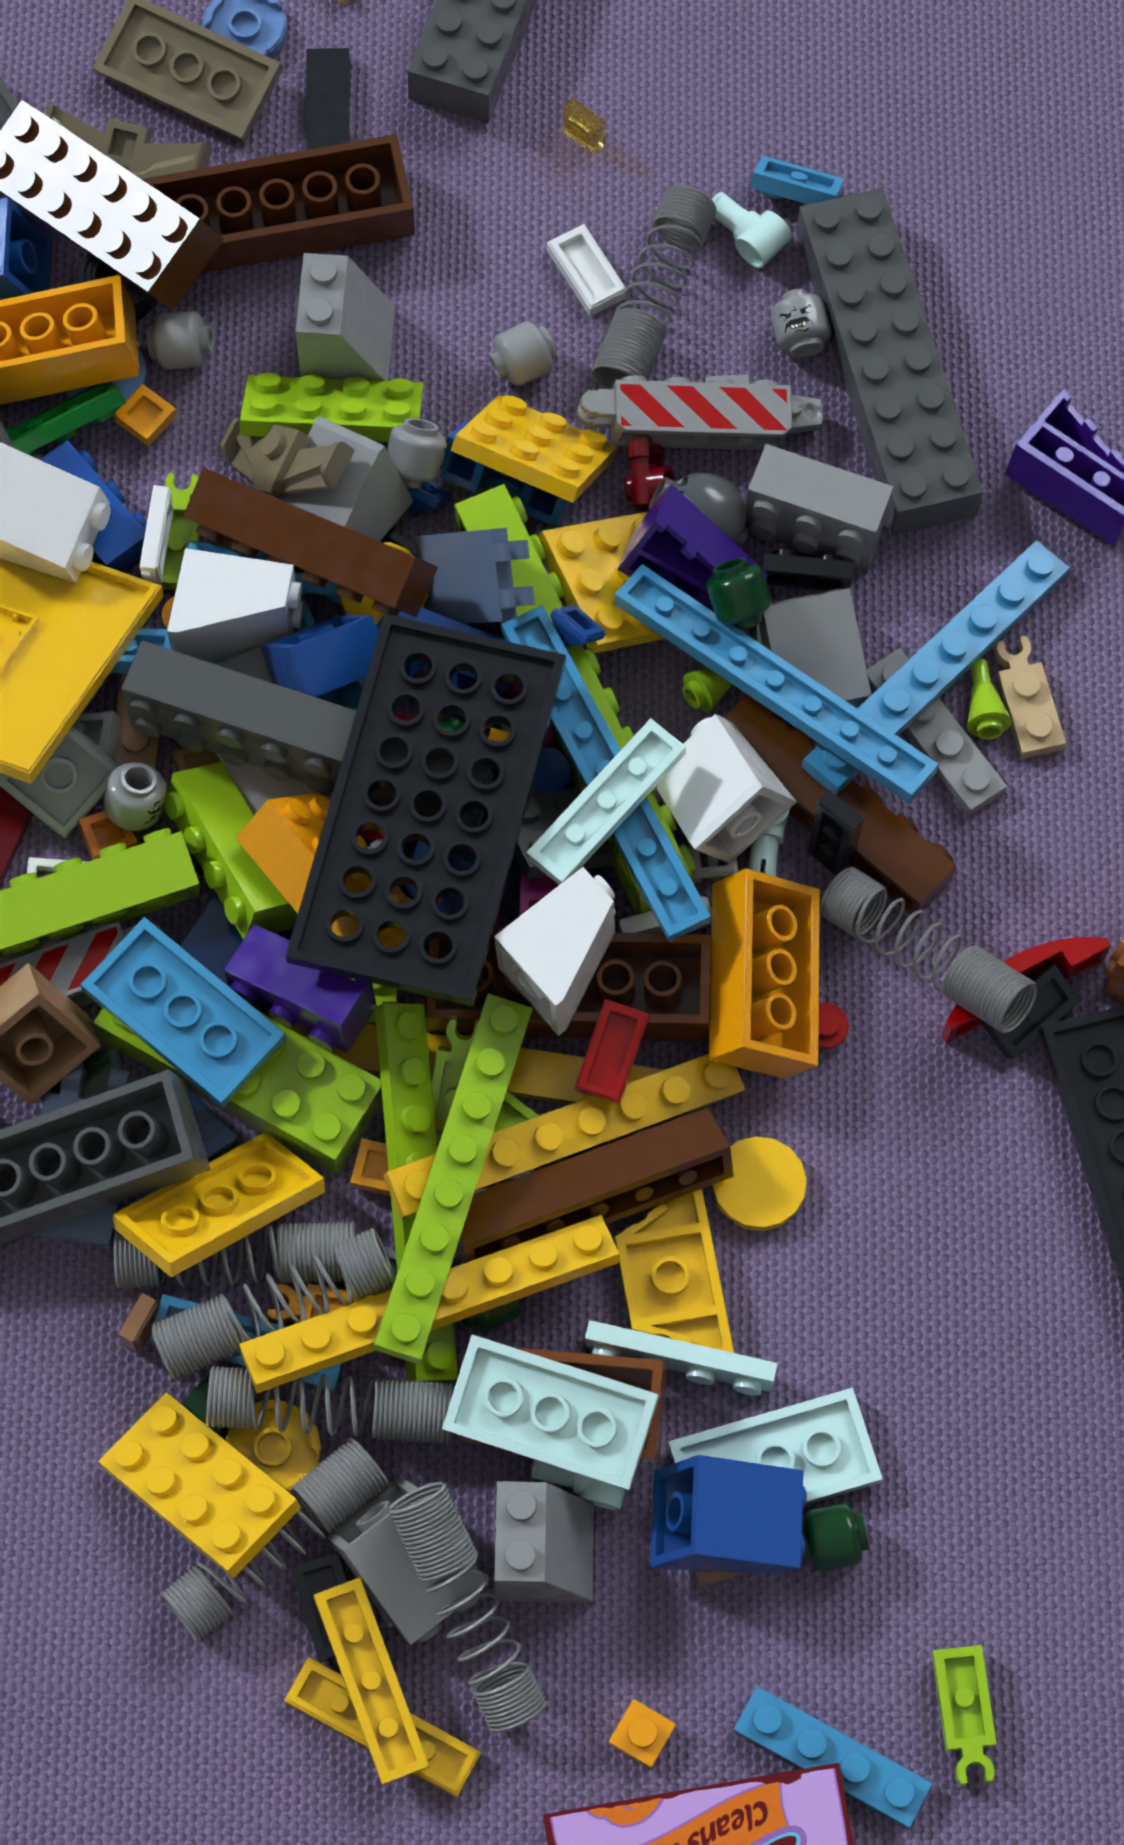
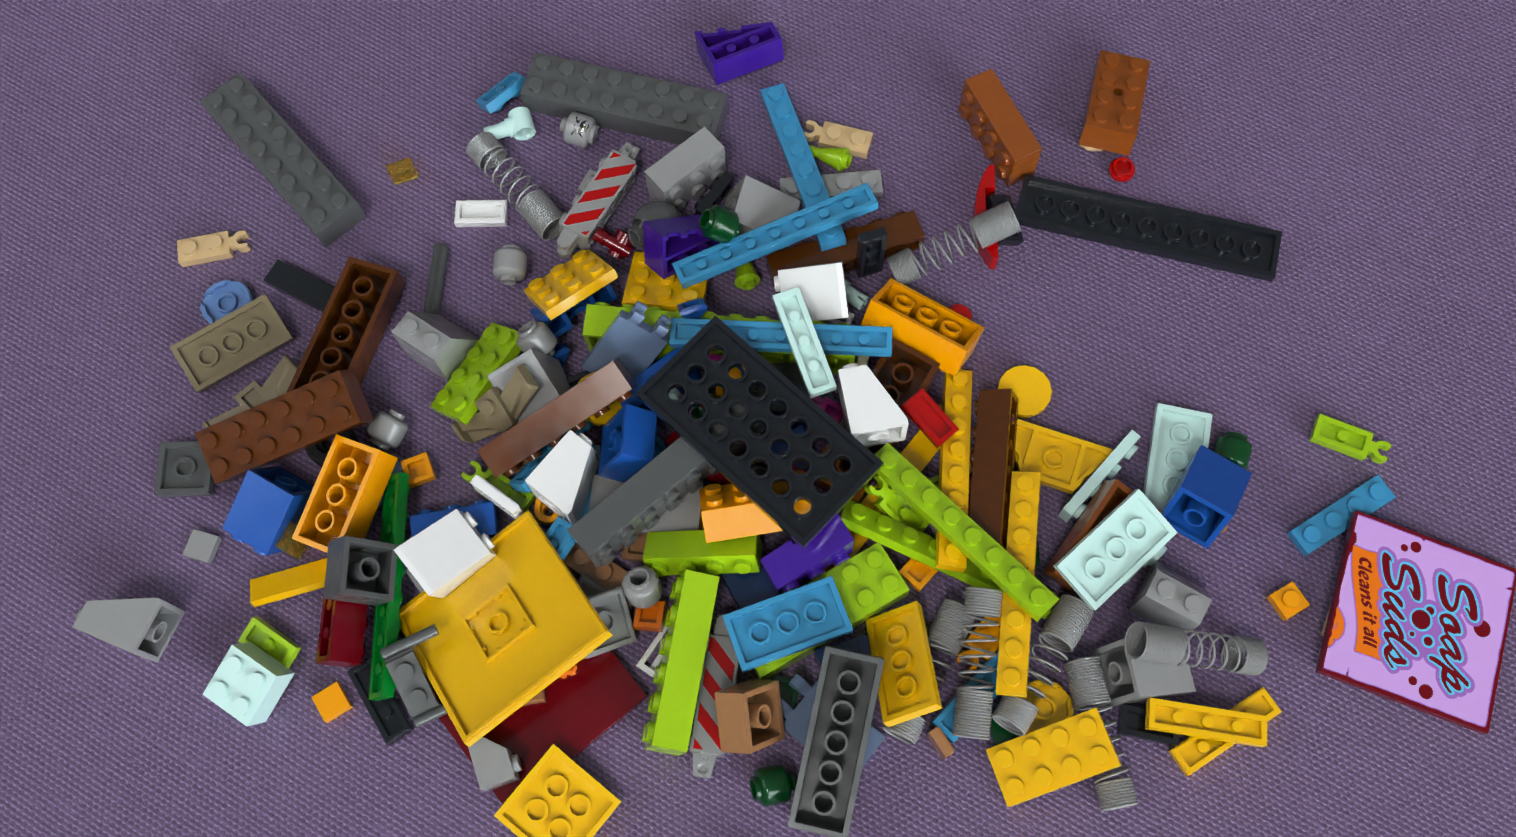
camera: 55 degrees left, 0 degrees up
none -> dark grey axle [423,243,449,314]

